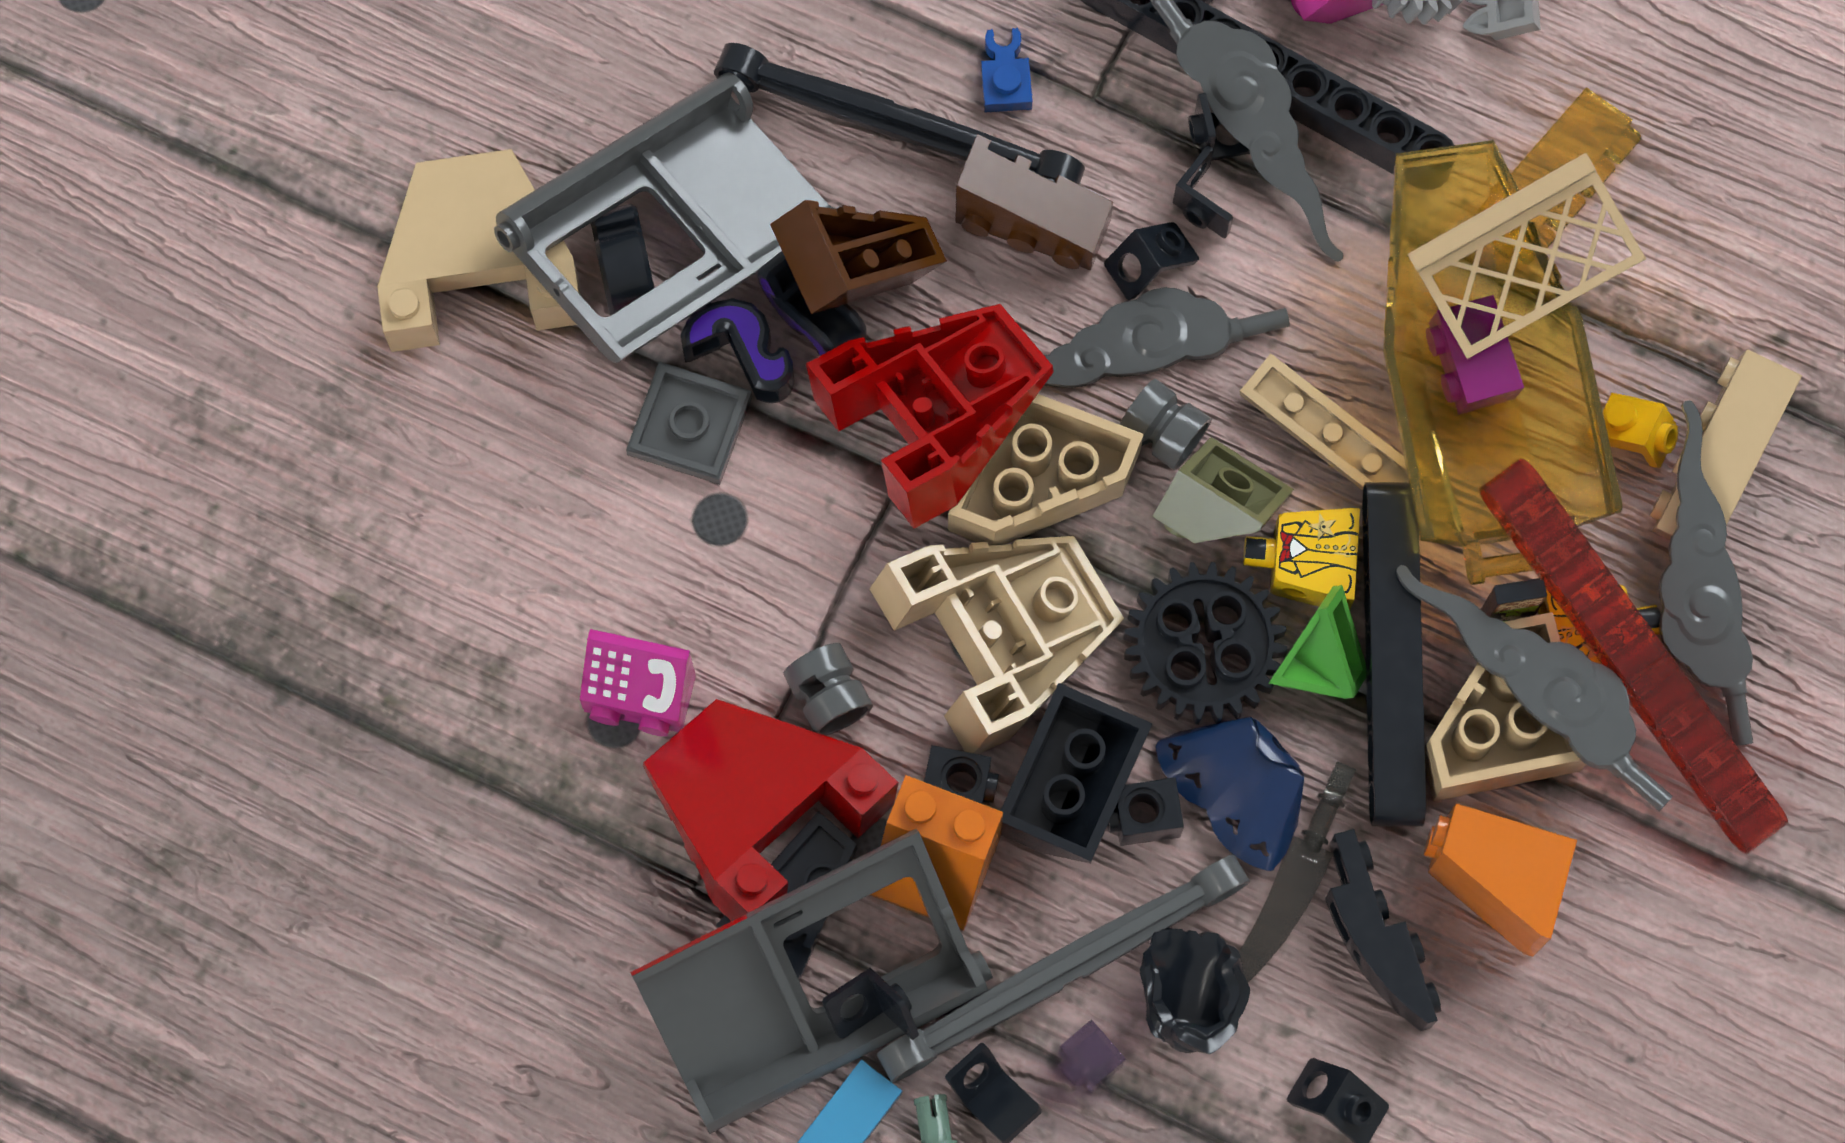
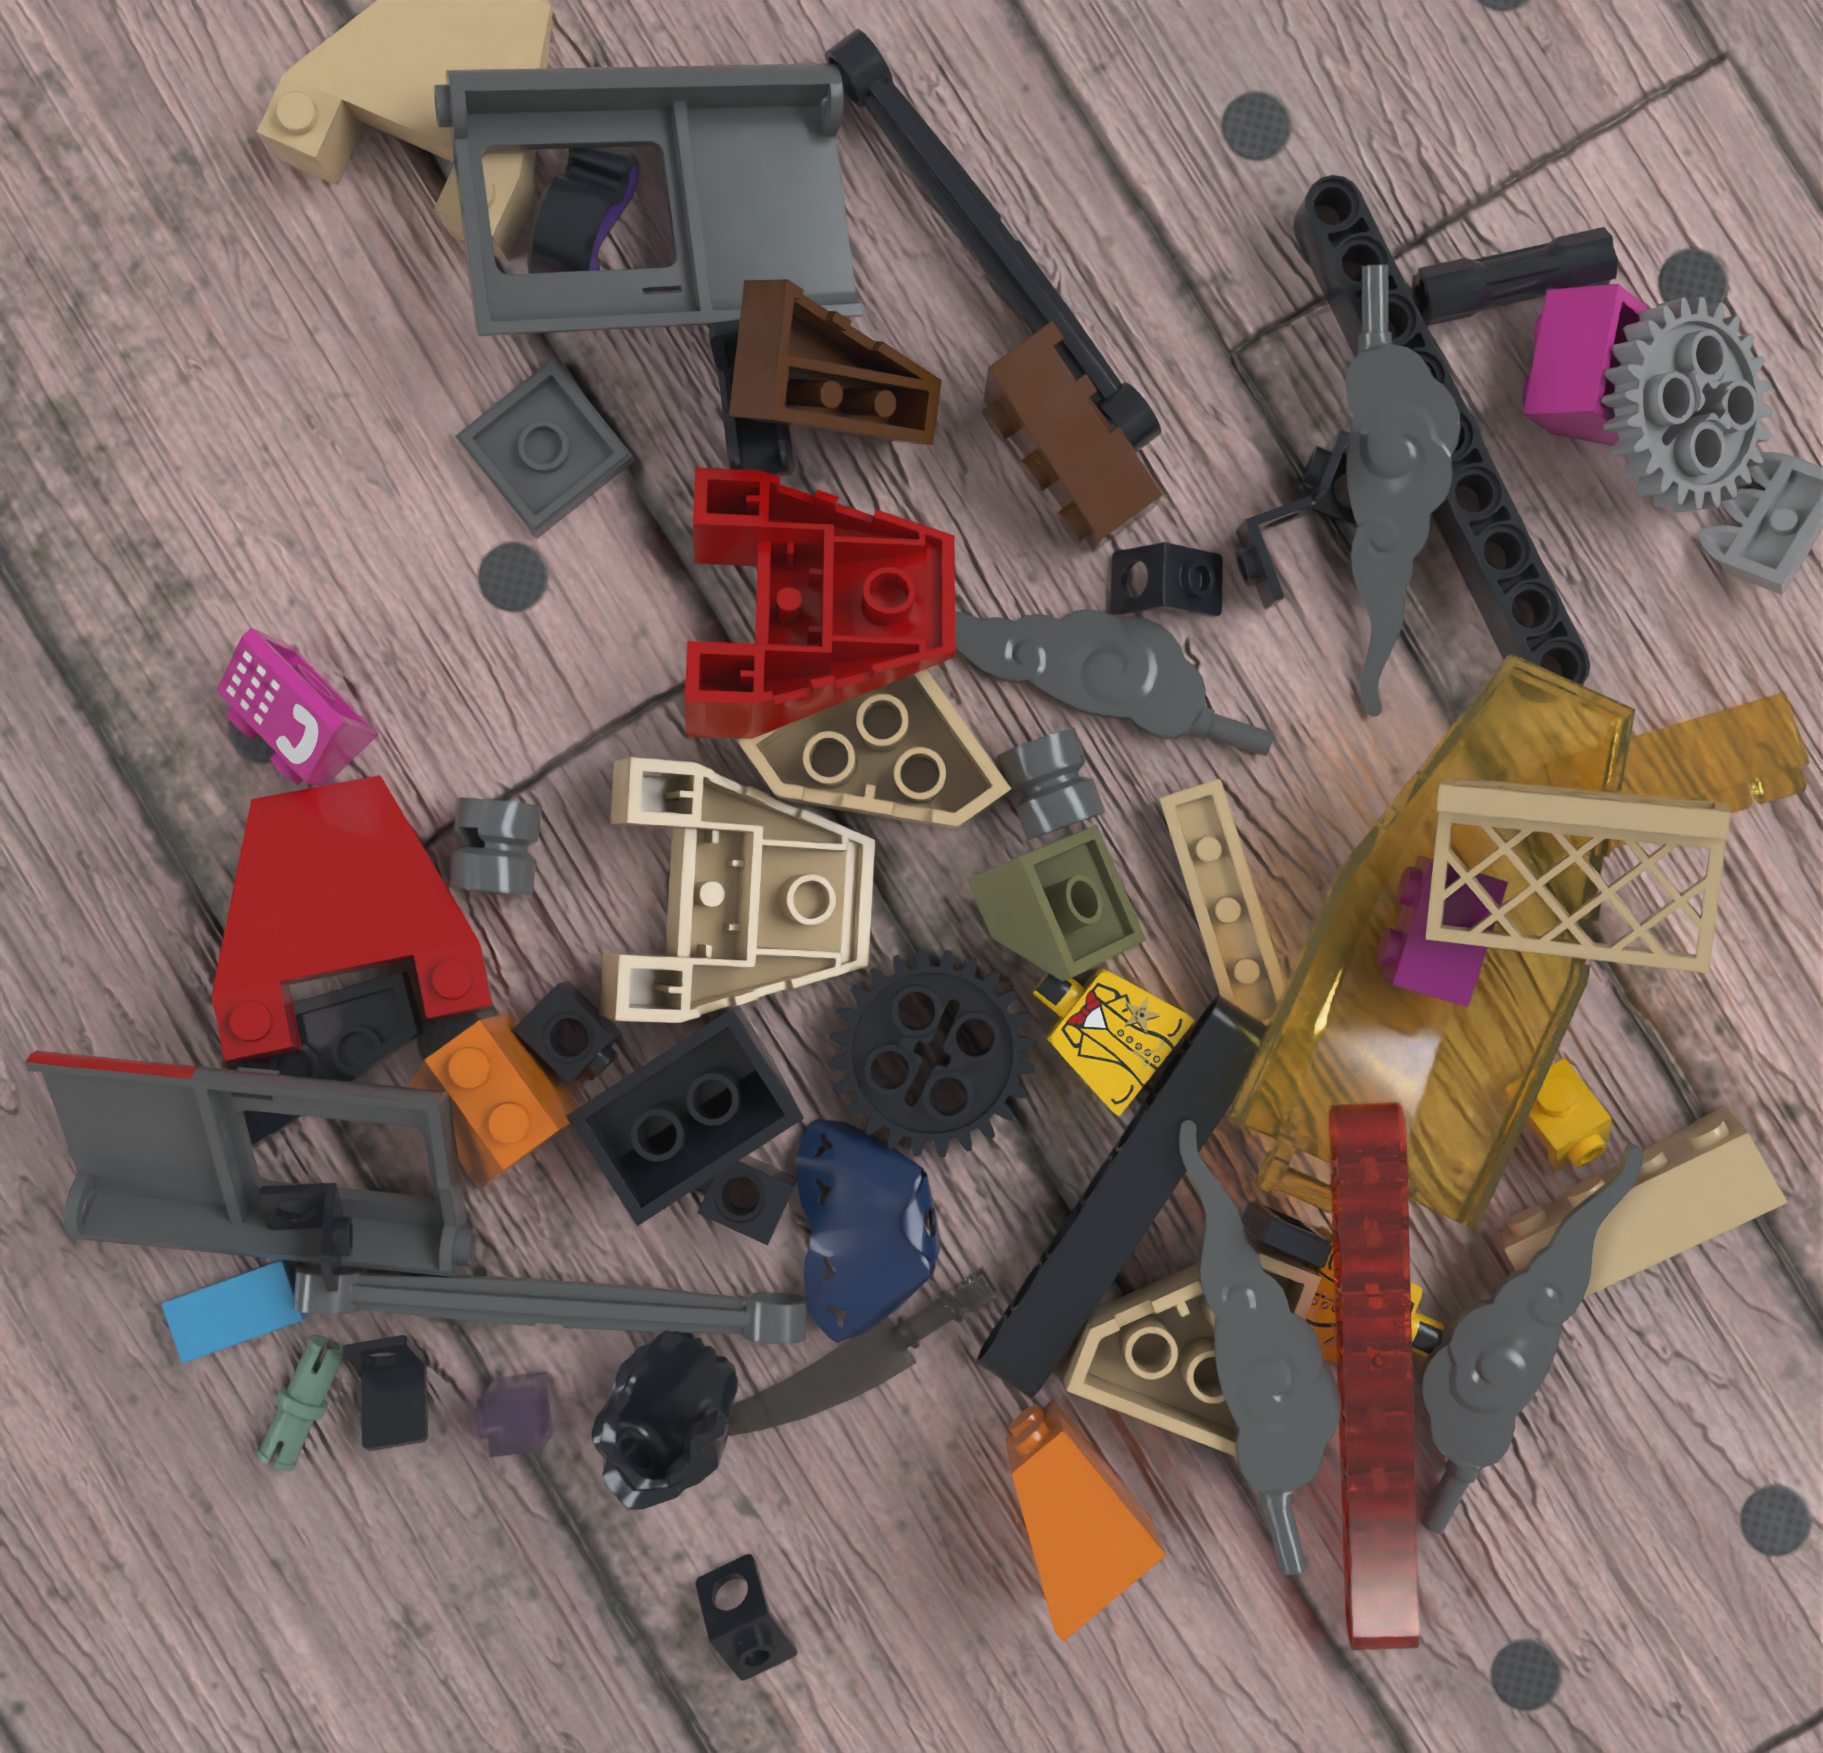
camera: 30 degrees right, 15 degrees up
black animal [680,298,795,403] -> none
blue plate [981,28,1033,113] -> none
bright green slope [1268,585,1366,699] -> none
black slope [1325,829,1441,1031] -> none

